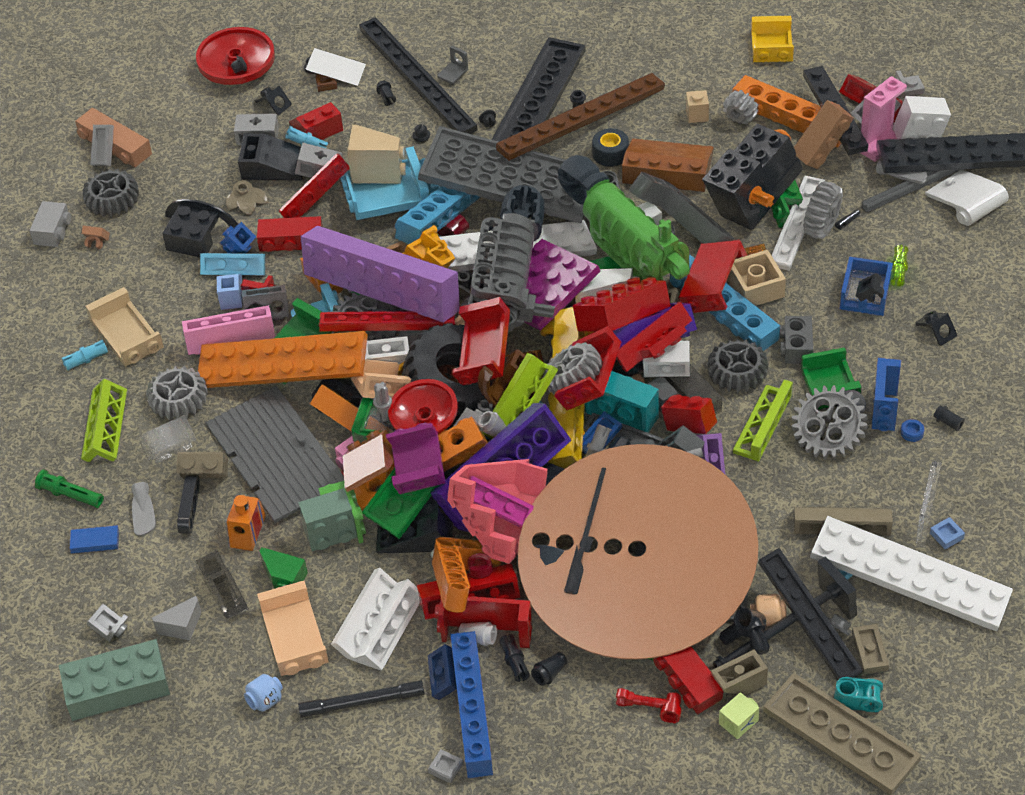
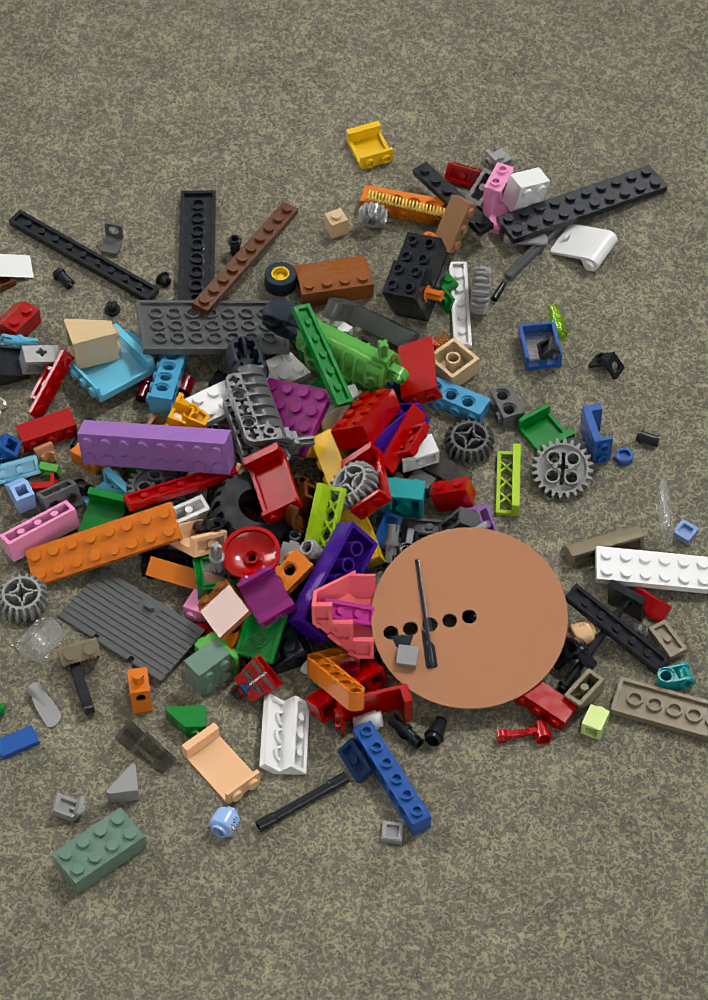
camera: 25 degrees left, 5 degrees up
none -> nougat tile [33,441,58,465]
none -> bright green plate [39,461,62,478]
none -> black pin [74,478,93,496]
none -> black pin [193,517,223,533]
none -> red torso [231,653,283,702]
none -> green plate [291,303,354,408]
none -> light yellow piece [366,190,445,217]
none -> light grey tile [396,644,419,668]
none -> red tile [635,587,672,623]

